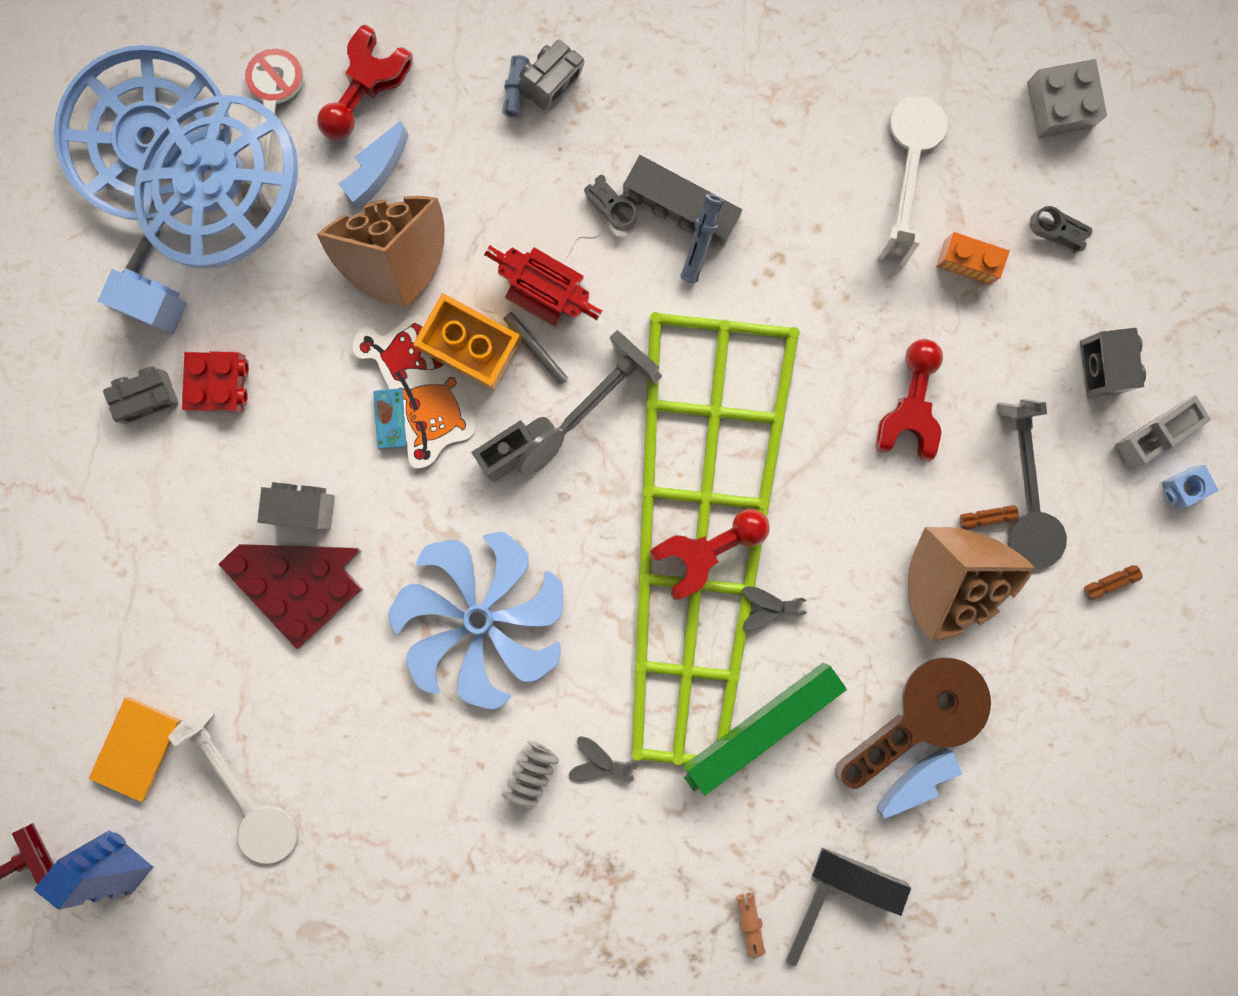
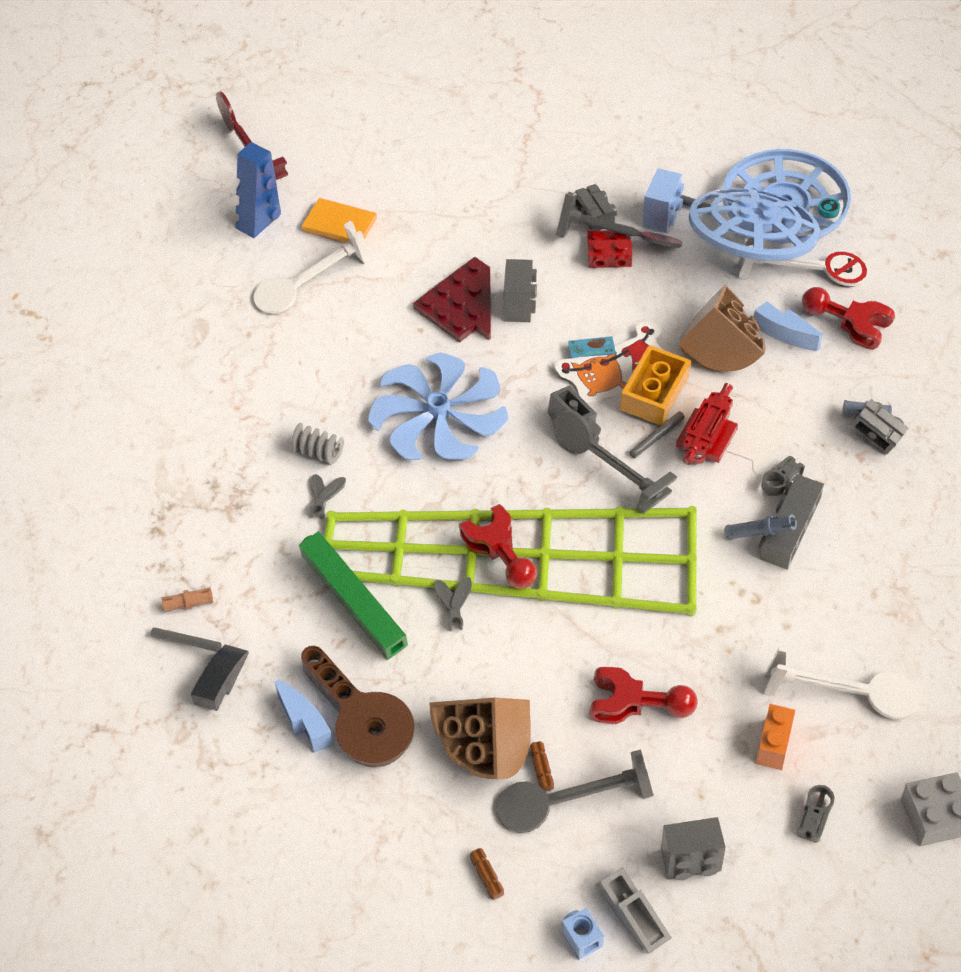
camera: 85 degrees right, 35 degrees down
none -> dark grey piece [555,192,683,248]
none -> teal tile [818,198,840,219]

